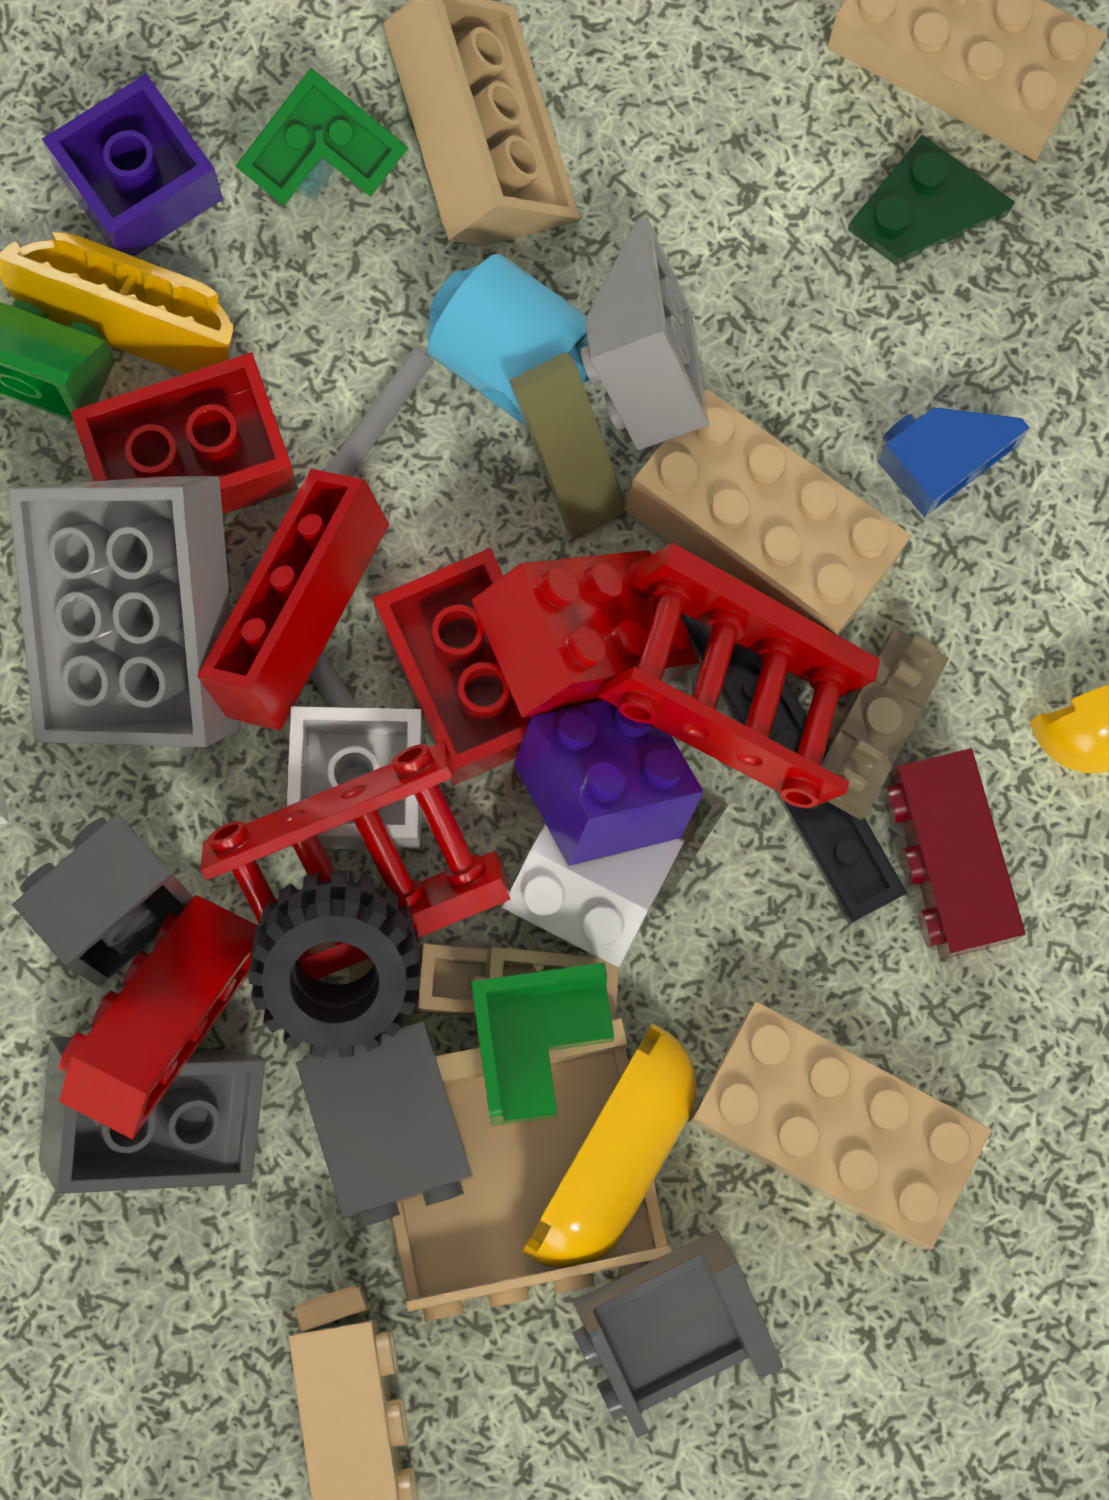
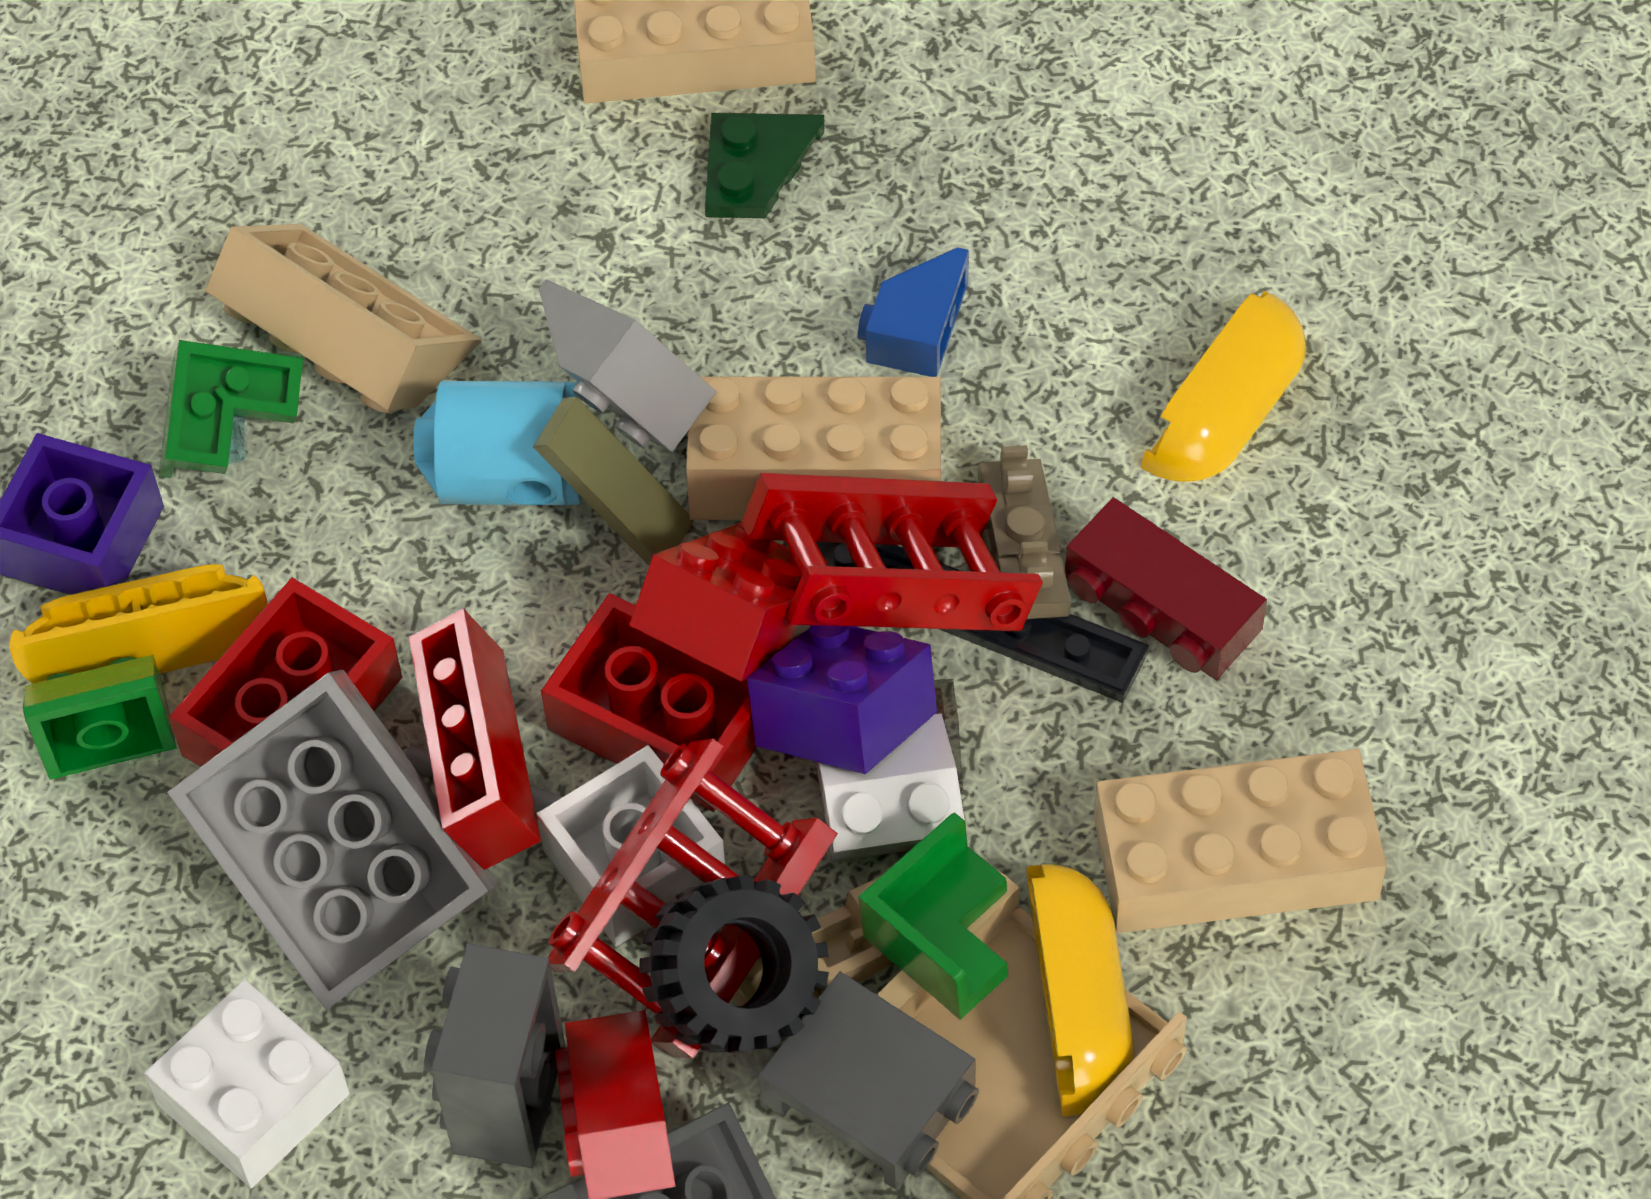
camera: 30 degrees left, 20 degrees down
light grey bar [324,348,433,476] -> none
dark grey panel [572,1229,783,1438] -> none

